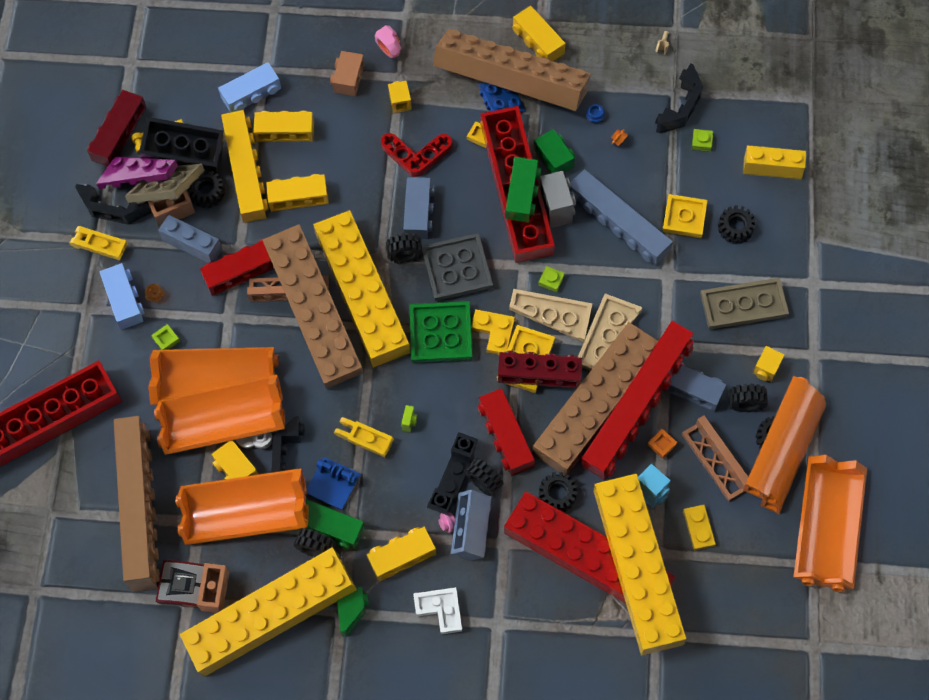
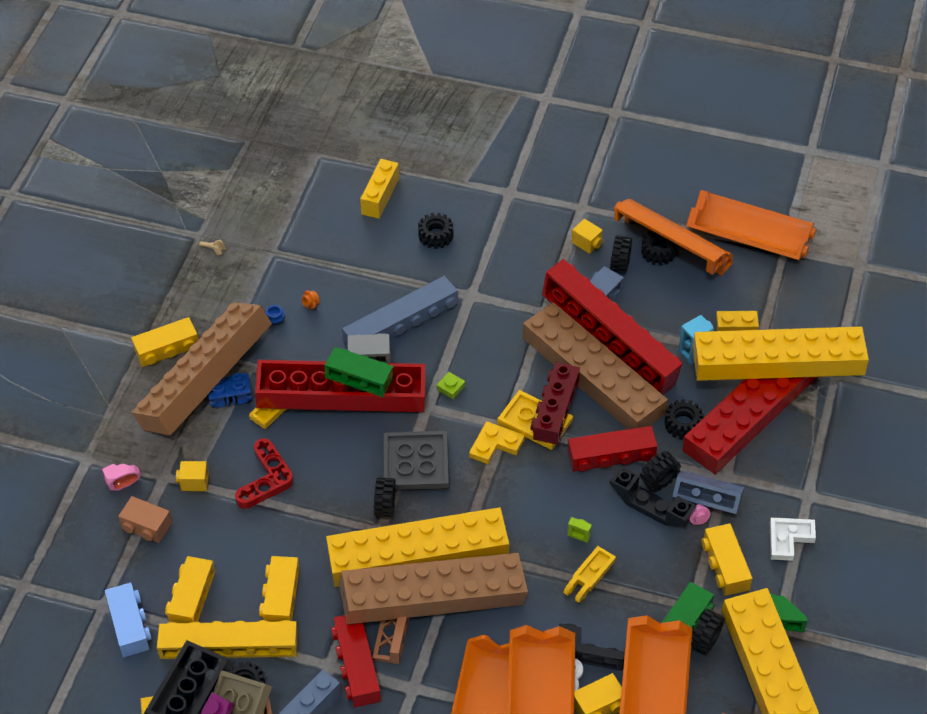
camera: 80 degrees left, 15 degrees down
blue hinge [307,457,361,510] -> none
sand blue brick [403,177,435,239] -> none
green plate [409,301,472,363] -> none
tan wing [509,289,592,342] -> none
green brick [534,129,575,173] -> none
tan wing [578,294,643,371] -> none
orange plate [647,429,677,459] -> none
black slope [655,63,703,134] -> none
yellow plate [662,194,707,238] -> none
nougat fence [681,415,748,502] -> none
lime plate [692,129,713,151] -> none
dark tan plate [700,278,789,330] -> none

